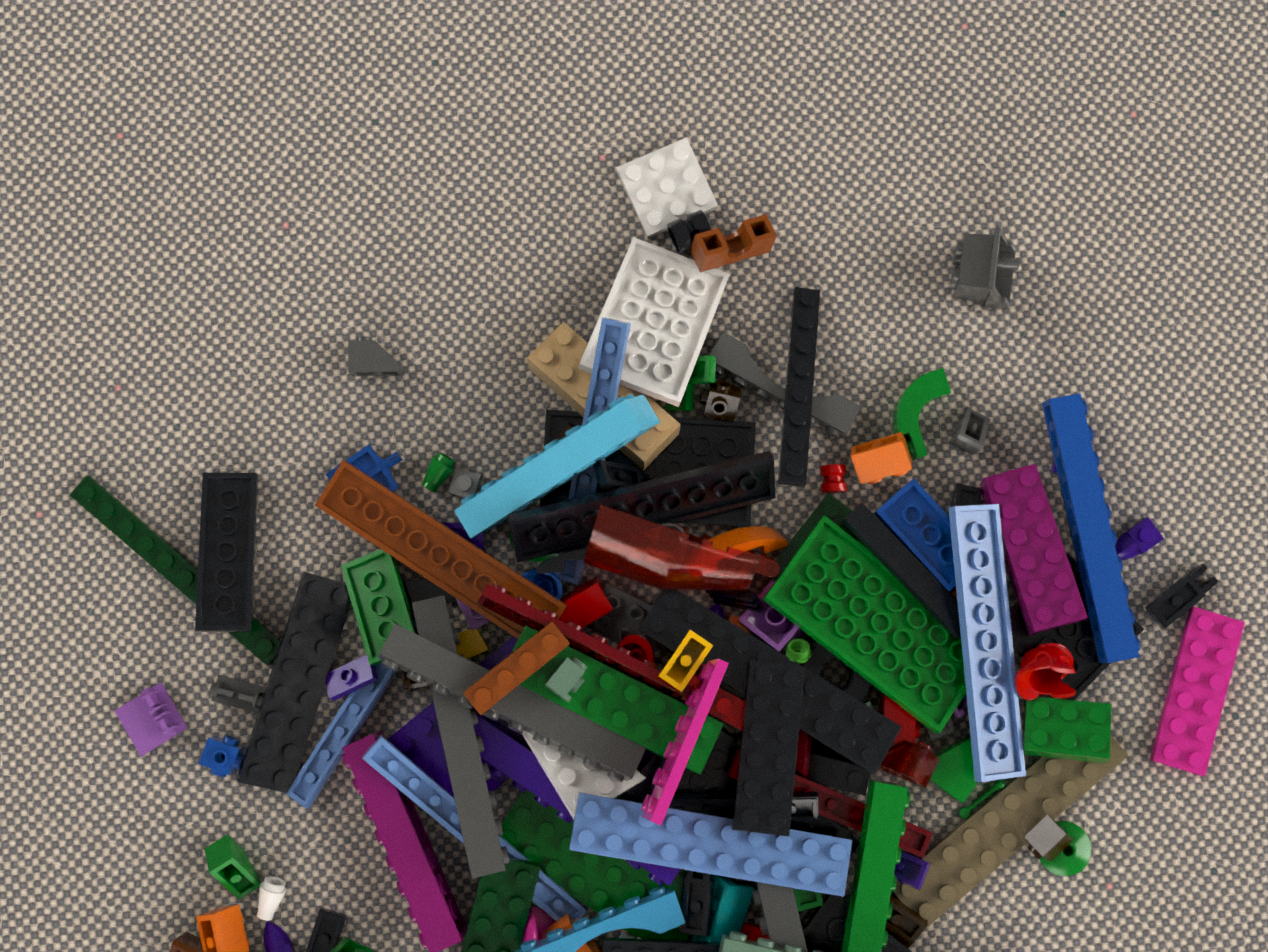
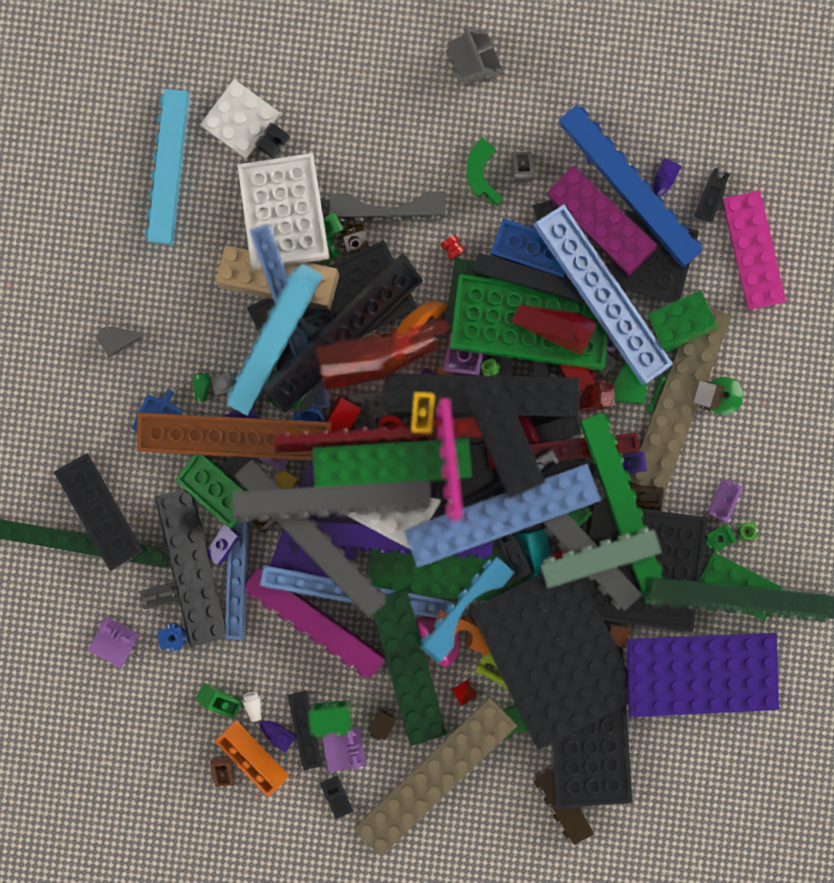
camera: 25 degrees left, 5 degrees up
dark orange plate [463,621,570,715] -> none
sand green brick [544,657,587,702] -> none
dark orange arch [690,214,777,273] -> none
black tile [705,582,764,613] -> none
black plate [778,287,820,487] -> none
orange brick [851,432,912,484] -> none
red helmet [1014,643,1076,700] -> none
none -> medium azure brick [145,89,190,246]
none -> dark red wedge [511,305,597,356]

